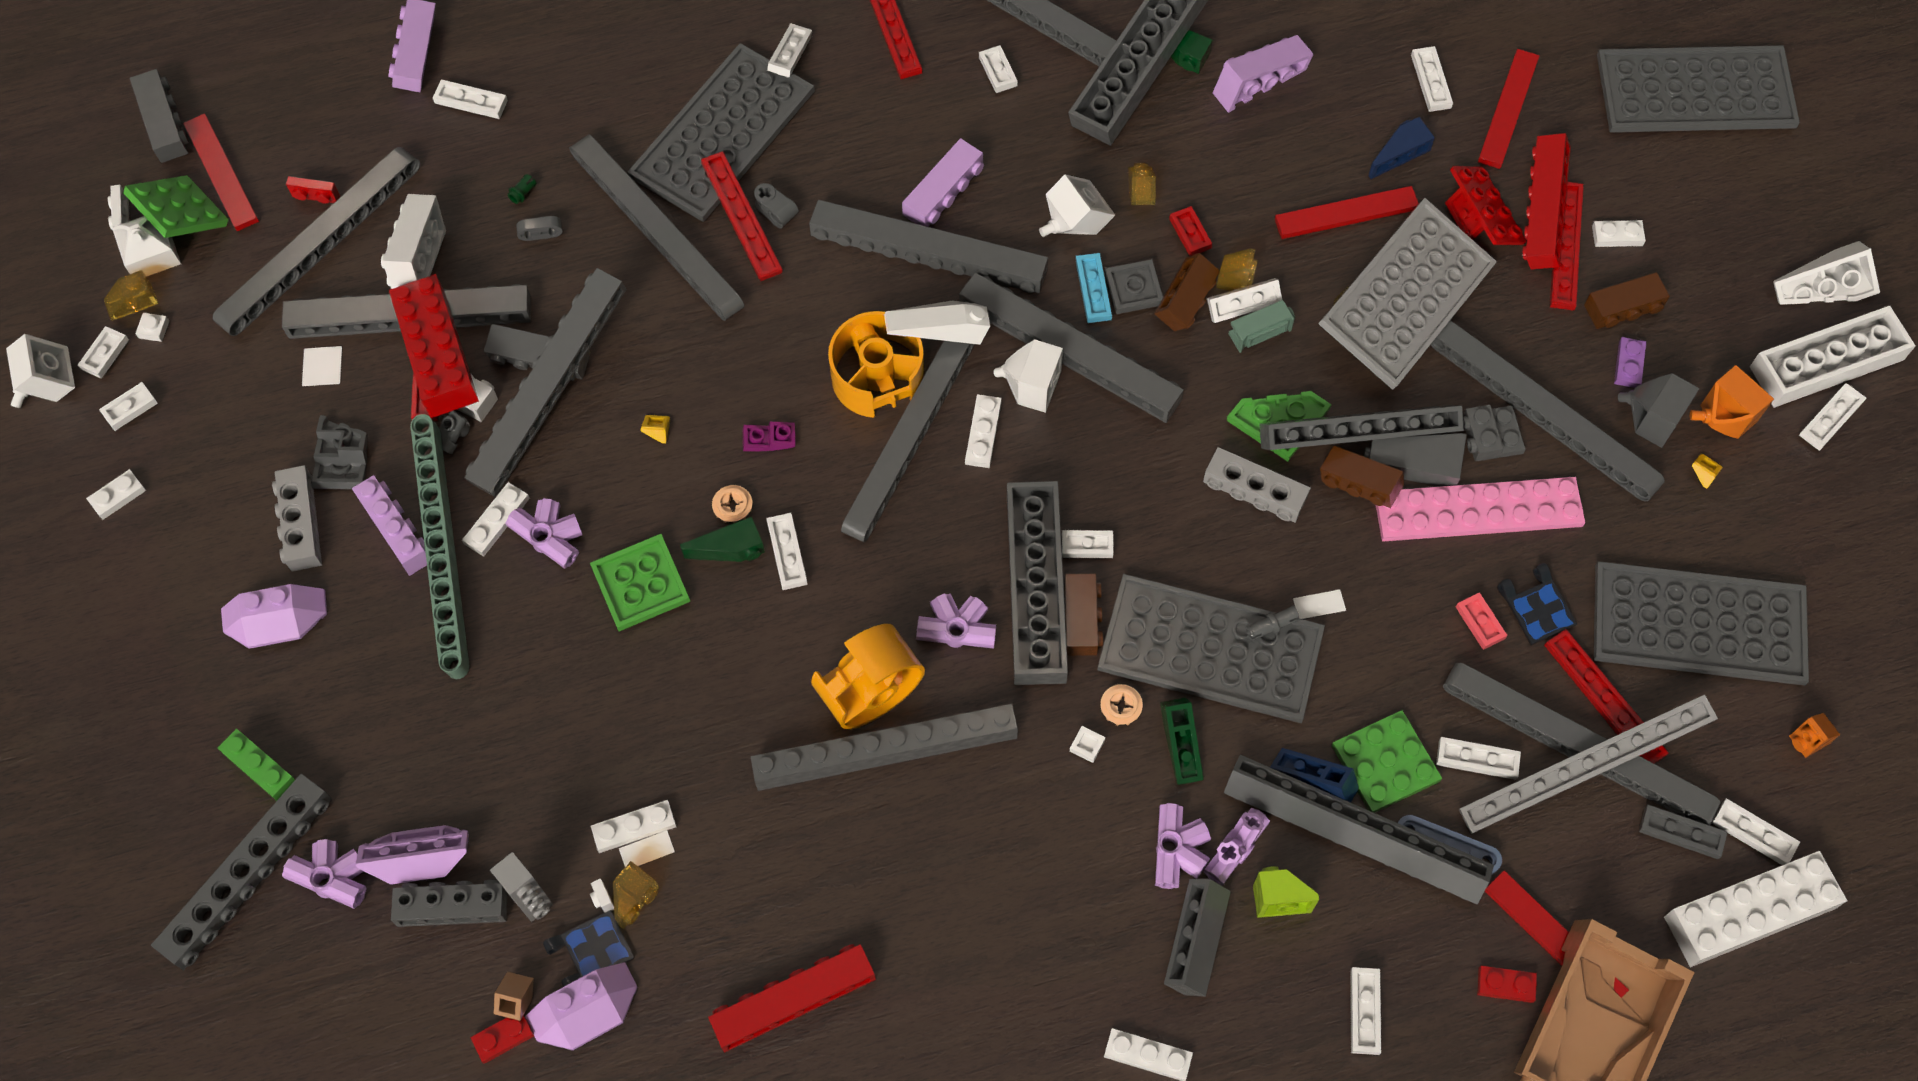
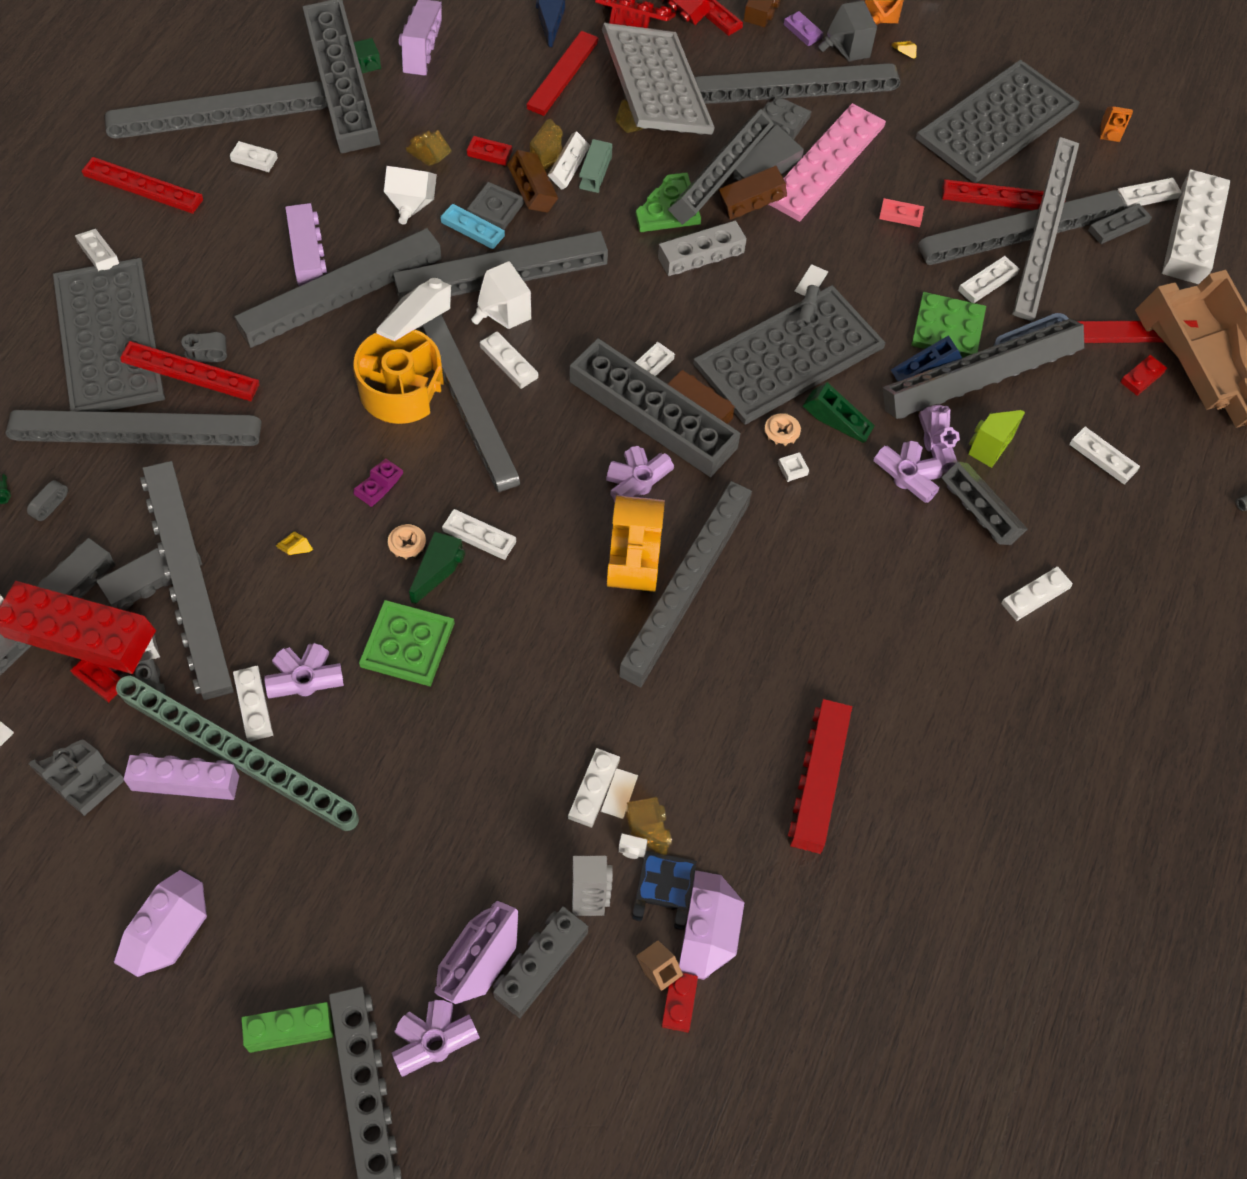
camera: 55 degrees left, 5 degrees down
light grey brick [272,465,322,572] -> none
black flag [1497,563,1577,645] -> none

